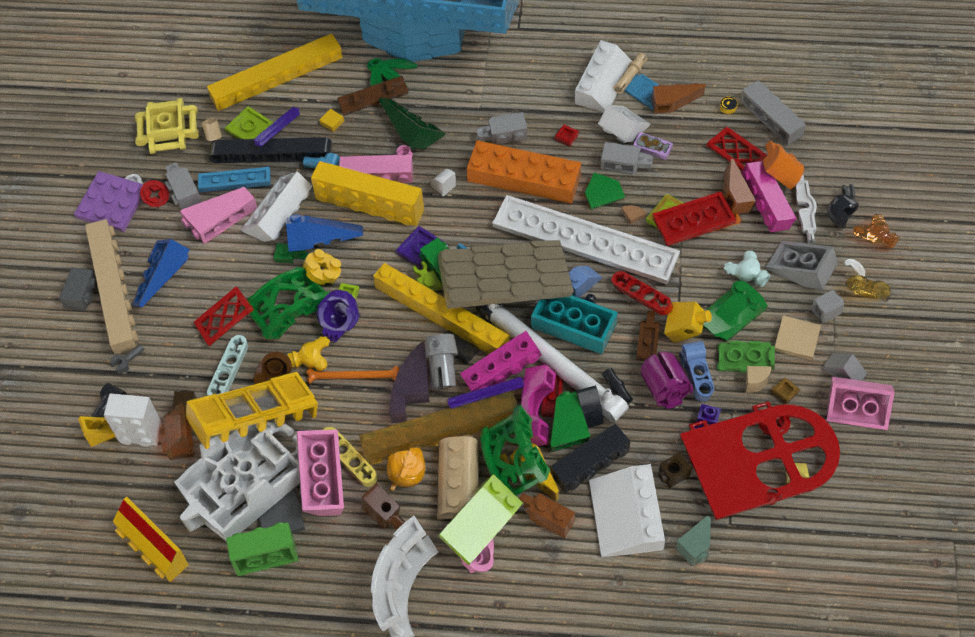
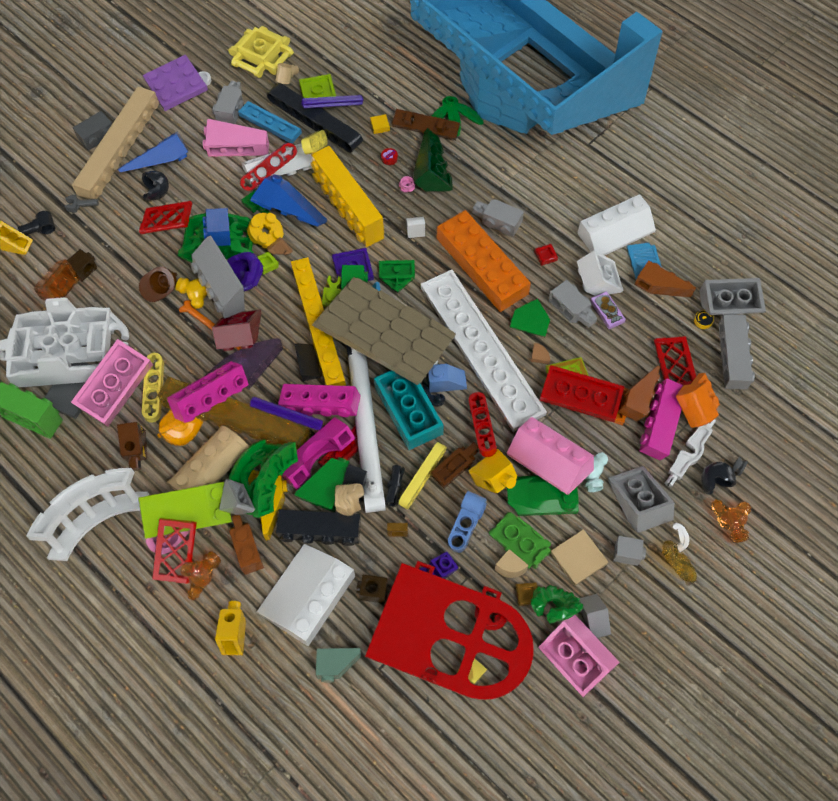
camera: 35 degrees right, 5 degrees up
white brick [104,394,163,447] -> none
red gear [140,180,169,208] -> none
yellow window [186,372,318,449] -> none
yellow brick [207,33,343,111] -> none
light aqua beam [207,335,248,395] -> none
dark azure pin [303,153,340,169] -> none
bright pink brick [339,155,413,184] -> none
light grey piece [425,334,458,389] -> none
tan pin [613,53,648,94] -> none
magenta cylinder [641,351,693,409] -> none
none -> black helmet [142,171,169,201]
none -> red window [152,518,197,584]
none -> dark pink brick [167,361,249,423]
none -> clear orange animal [180,551,221,601]
none -> light grey slope [190,235,245,318]
none -> blue piece [203,208,231,246]
none -> slope [212,309,261,351]
none -> yellow torso [215,601,246,655]
none -> light grey slope [219,479,255,515]
none -> red beam [240,143,297,191]
none -> medium nougat tile [267,237,293,255]
none -> light yellow beam [301,130,328,155]
none -> tan hair [335,483,364,516]
none -> green slope [379,260,415,293]
none -> red tile [381,148,398,165]
none -> pearl gold tile [387,523,408,537]
none -> light yellow beam [398,442,447,510]
none -> bright pink slope [507,417,594,495]
none -> green piece [531,585,583,624]
none -> light grey slope [699,278,766,315]

